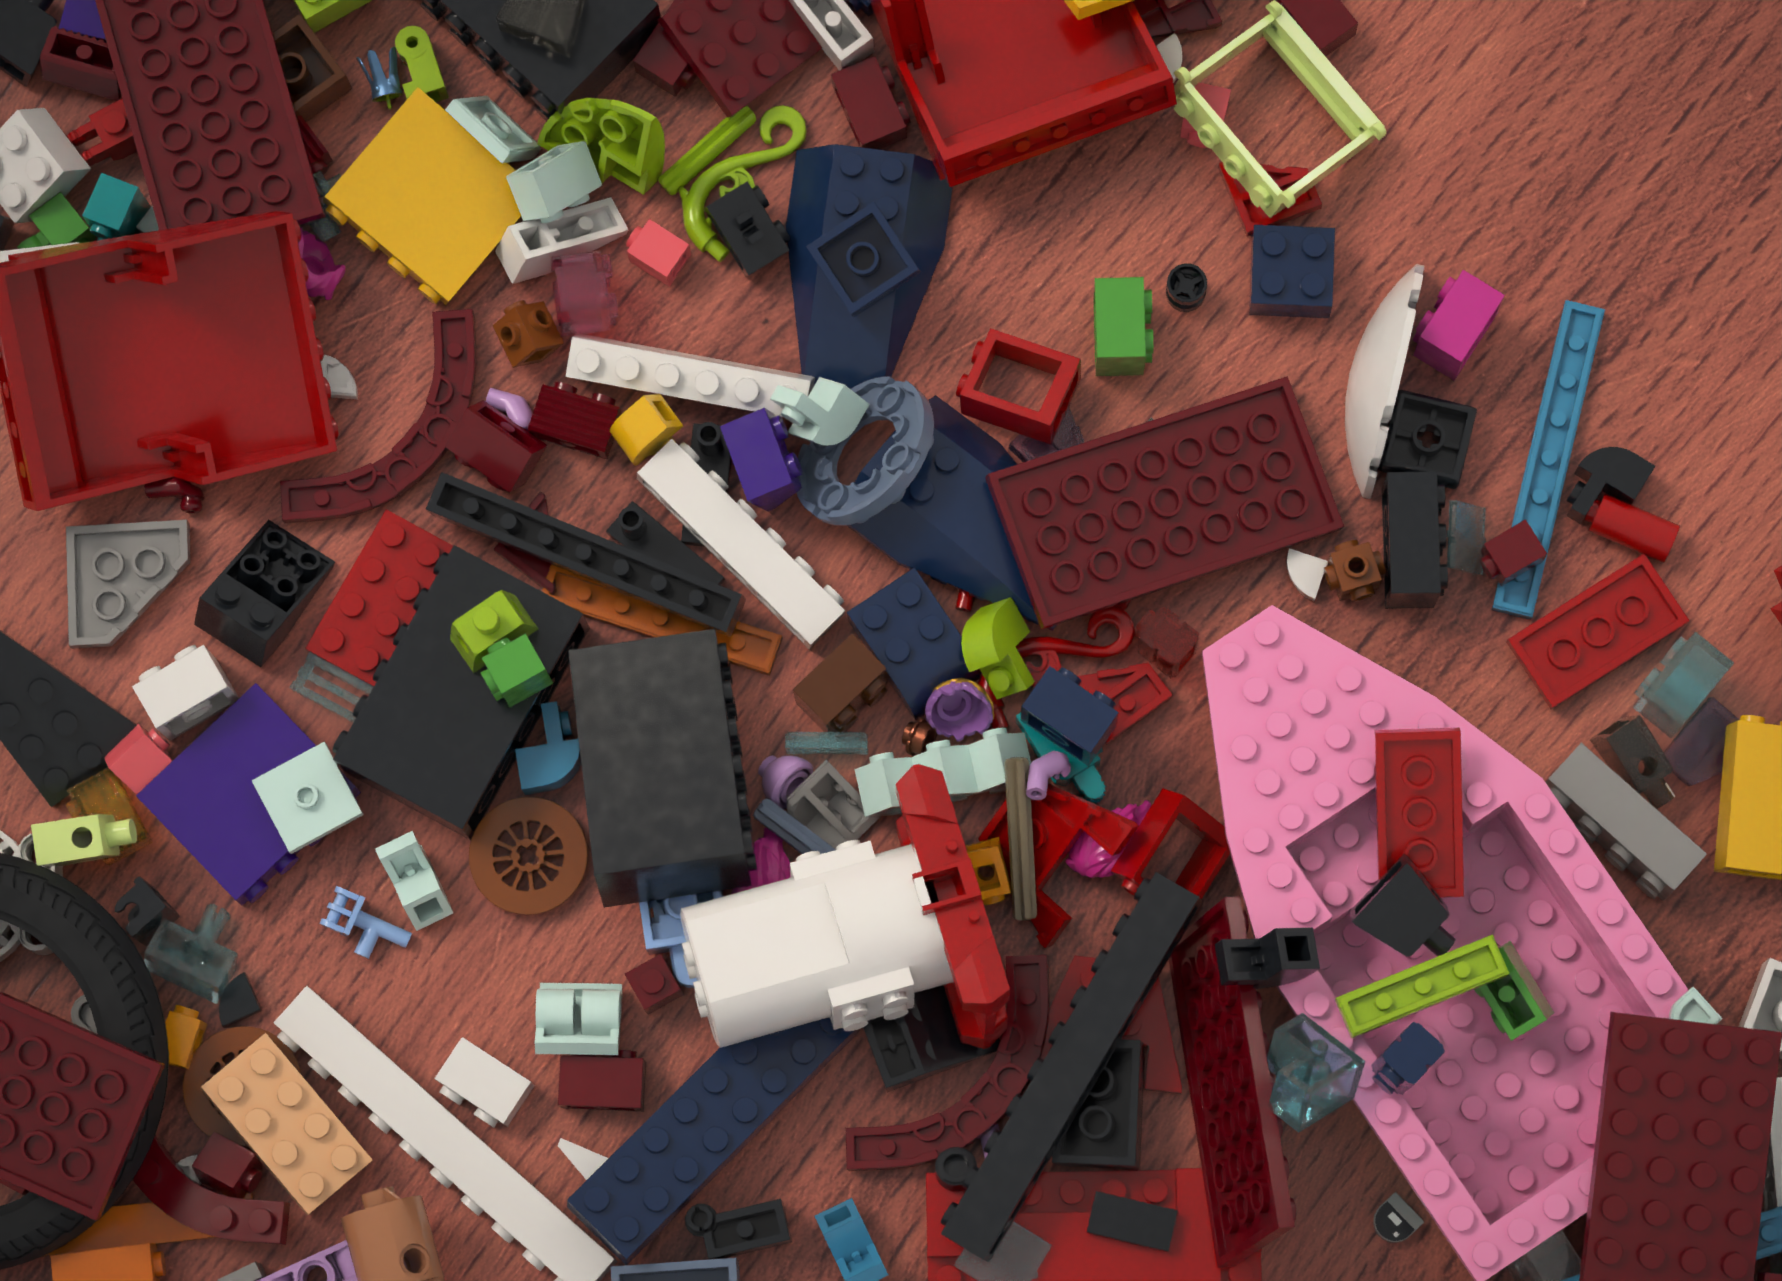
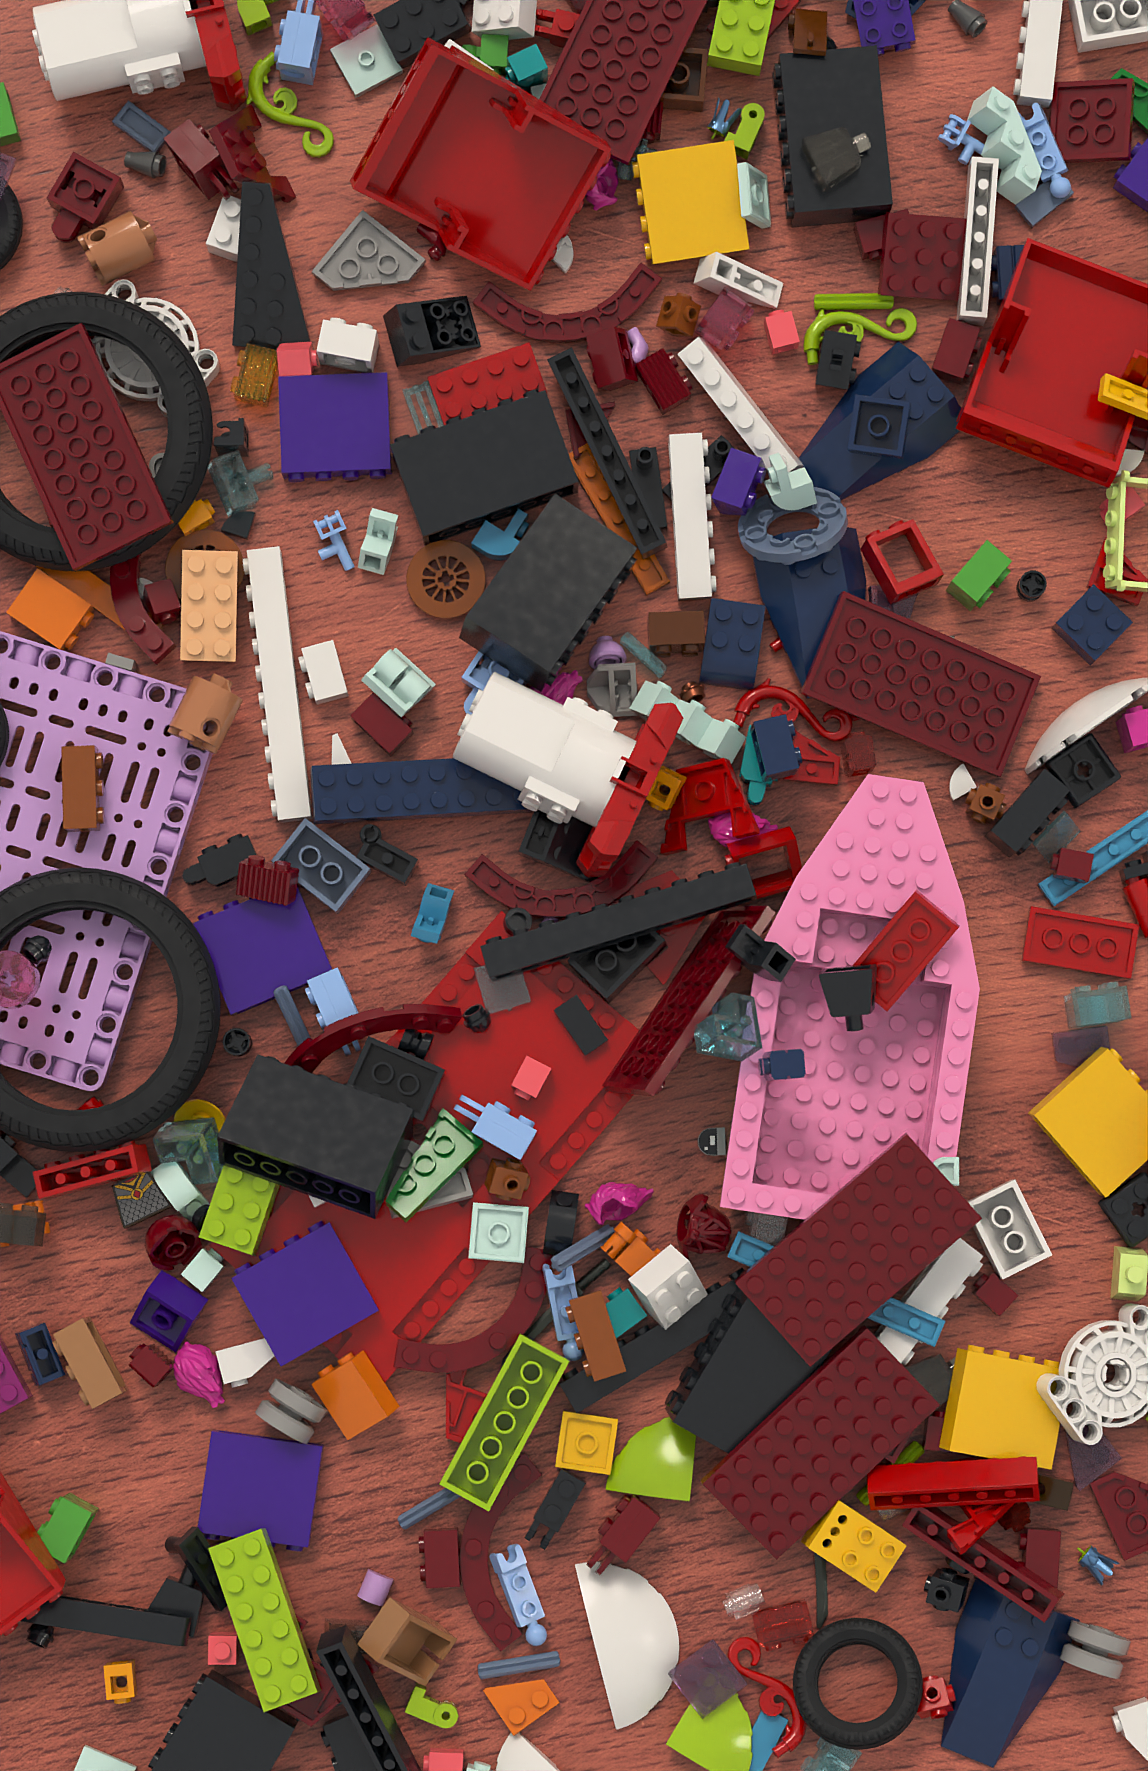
camera: 30 degrees right, 5 degrees up
yellowish green torso [31,814,137,866] -> none
light aqua plate [252,742,364,854] -> none
lime torso [450,590,538,673] -> none
bright green brick [480,633,553,707] -> none
light aqua brick [506,141,602,223] -> none
lime brick [537,98,665,195] -> none
yellow brick [610,394,683,466] -> none
dark red brick [625,954,684,1015] -> none
sand blue axle [753,798,836,854] -> none
medium lavender hair [925,678,994,742] -> none
lime brick [961,597,1035,699] -> none
dark tan axle [1004,757,1037,920] -> none
lavender arm [1026,751,1071,800] -> none
lime tile [1335,935,1509,1039] -> none
bright green brick [1474,941,1554,1041] -> none
light grey brick [1546,743,1707,901] -> none
clear smoke torso [1590,715,1675,809] -> none

